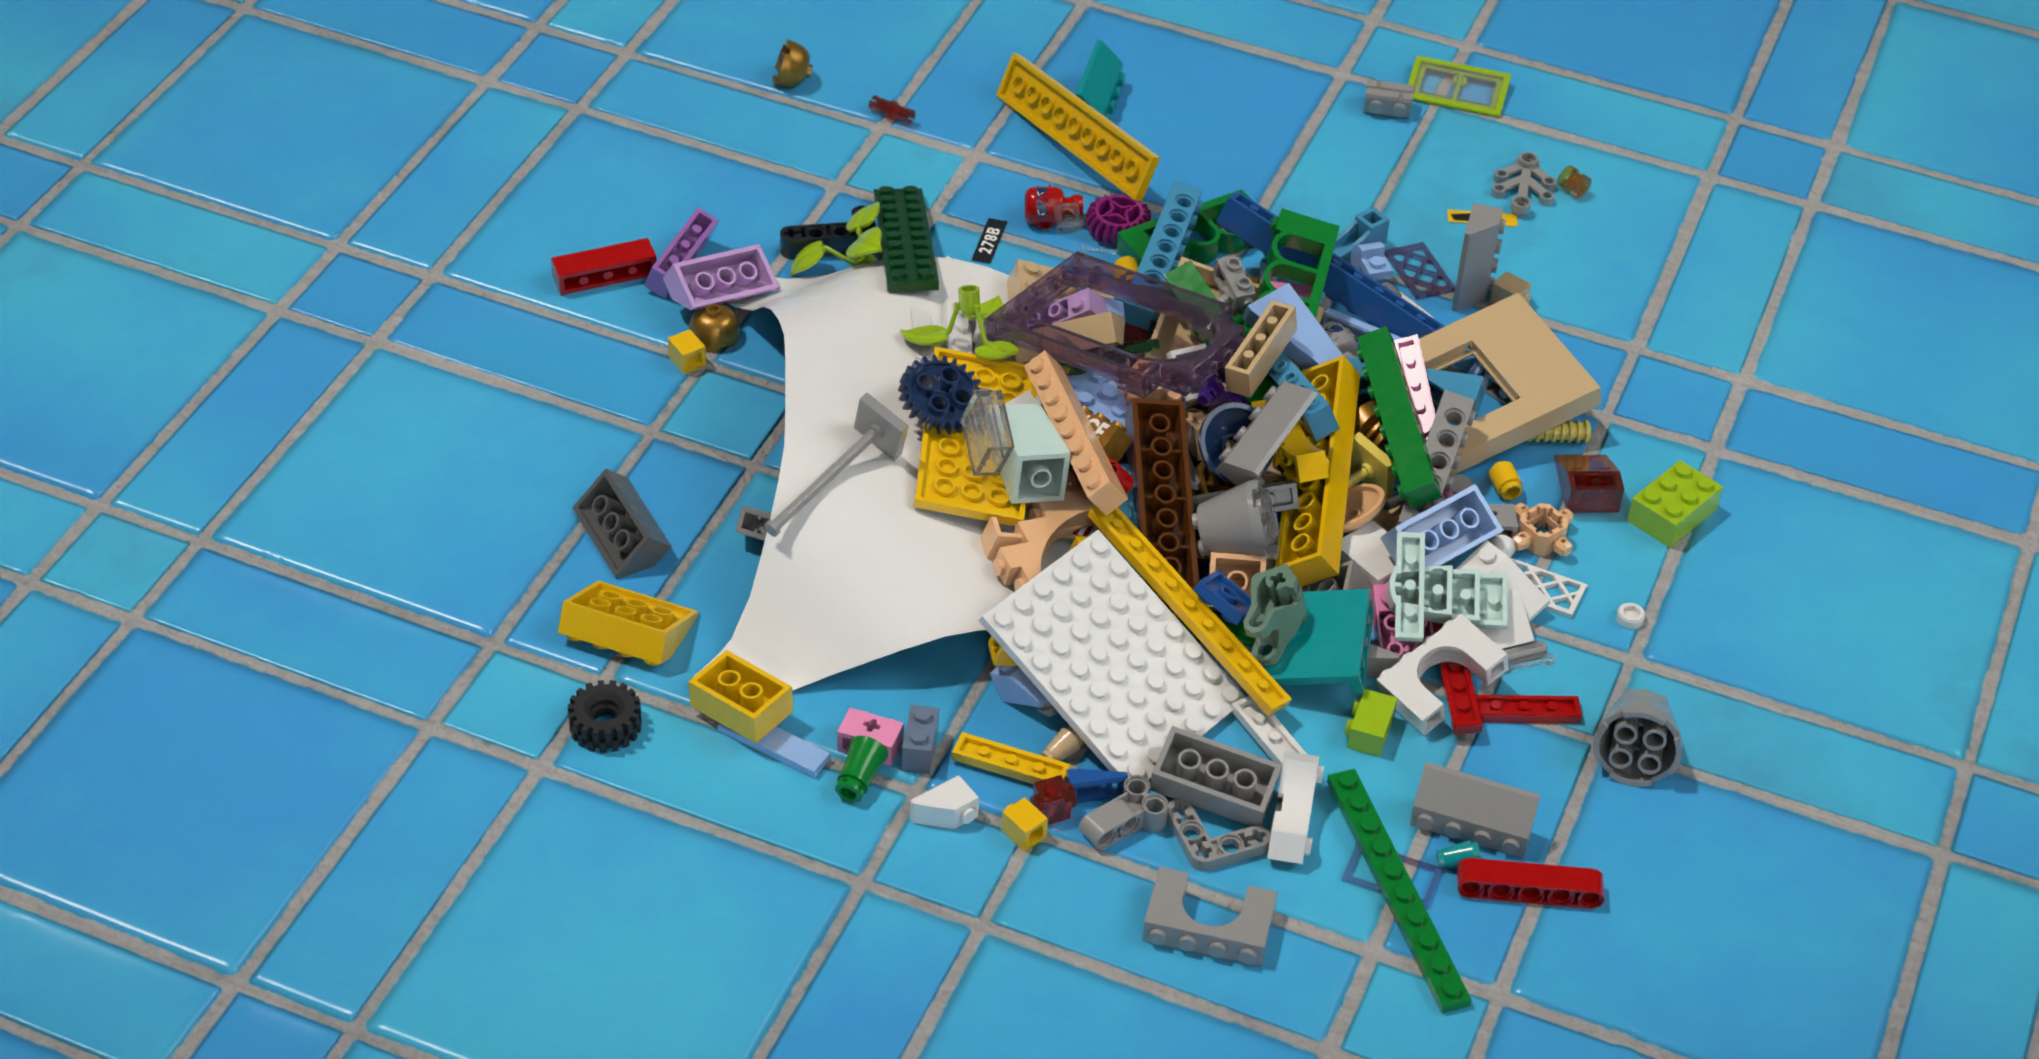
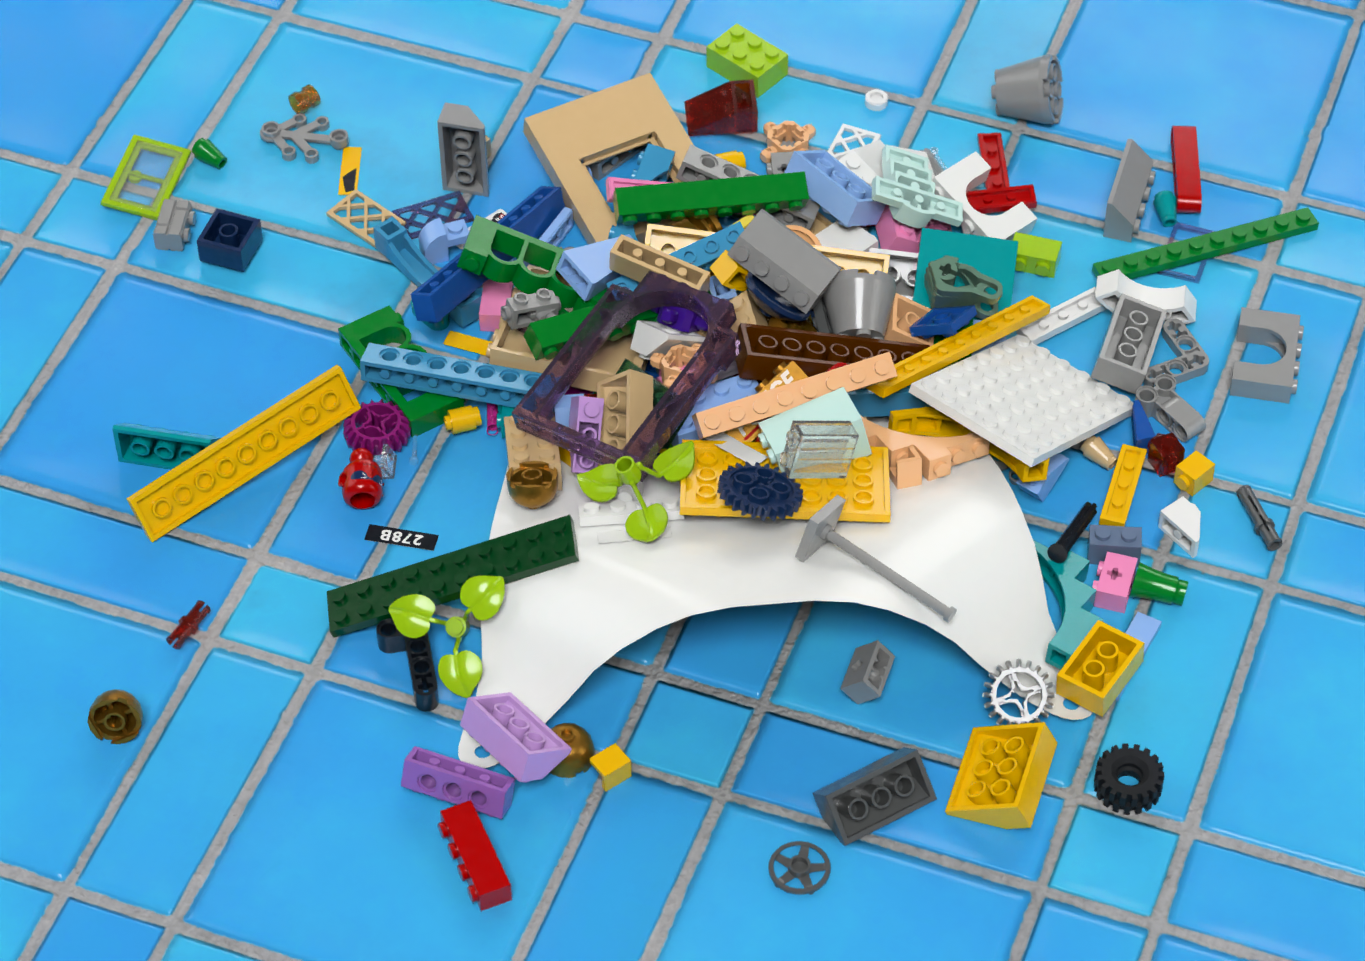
camera: 90 degrees left, 5 degrees up
none -> green cone [192,138,227,169]
none -> dark blue brick [197,208,263,272]
none -> tan window [326,189,406,248]
none -> pearl gold cylinder [506,461,558,509]
none -> dark grey wheel [768,841,831,895]
none -> gear [982,659,1055,725]
none -> teal arch [1033,540,1104,670]
none -> black axle [1048,502,1097,563]
none -> dark grey pin [1236,485,1283,551]

